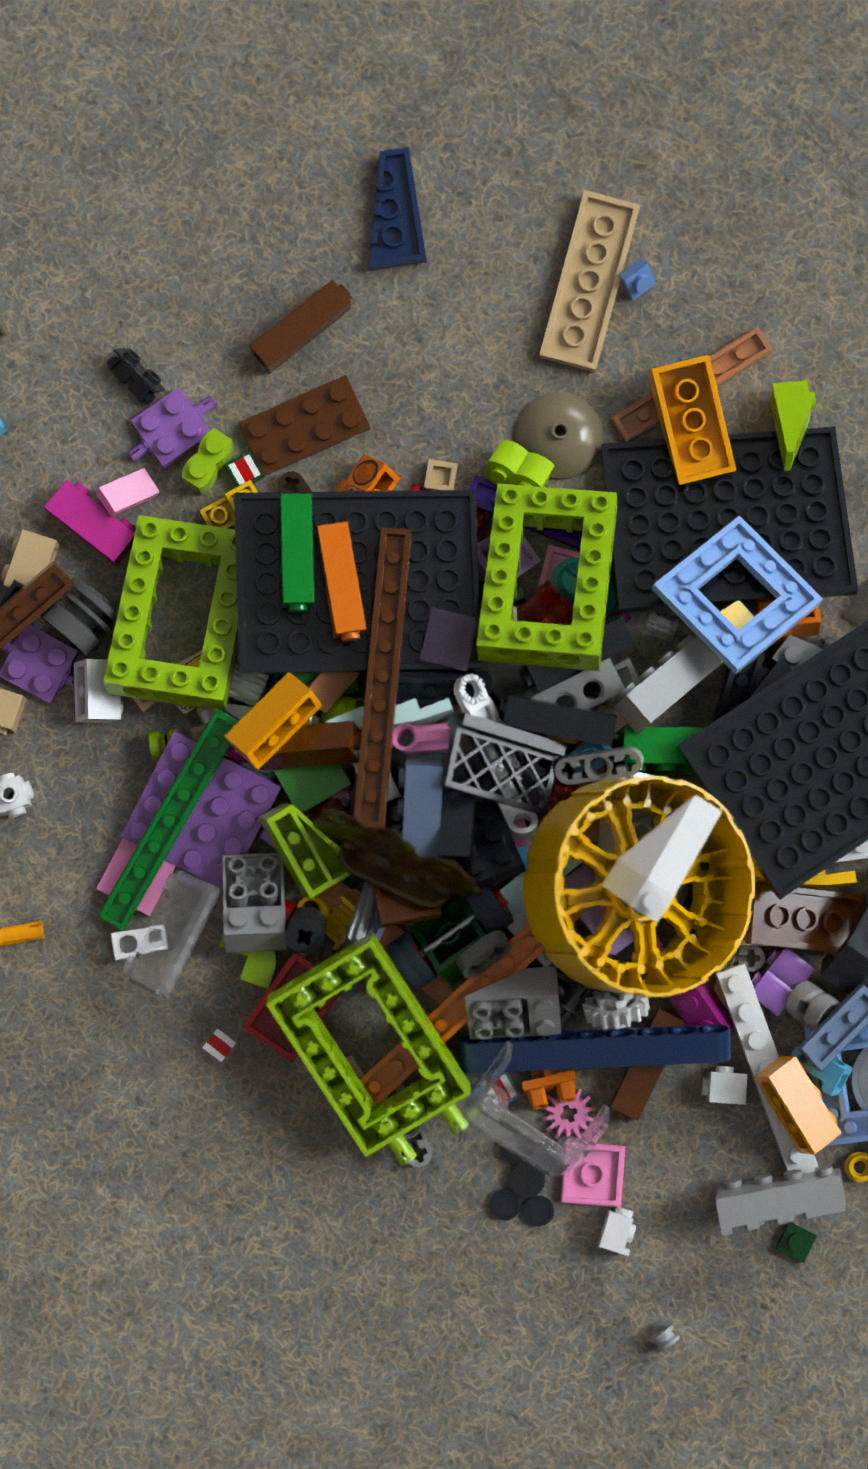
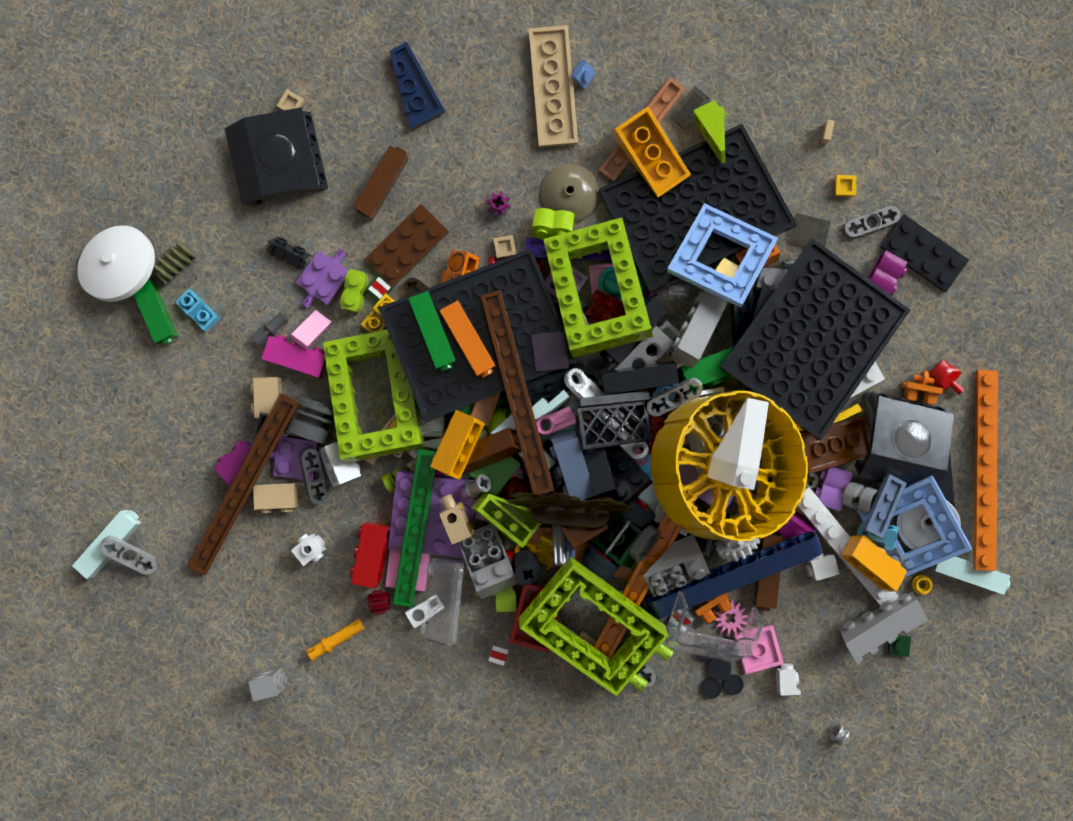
camera: 15 degrees left, 5 degrees up
none -> black panel [224,107,328,206]
none -> dark grey axle [251,312,289,345]
none -> tan plate [277,89,305,111]
none -> dark grey beam [299,447,327,504]
none -> red brick [349,521,391,588]
none -> dark red gear [368,589,391,615]
none -> tan torso [439,493,476,545]
none -> light grey bush [464,474,491,498]
none -> magenta gear [486,191,511,217]
none -> clear smoke tile [669,86,710,130]

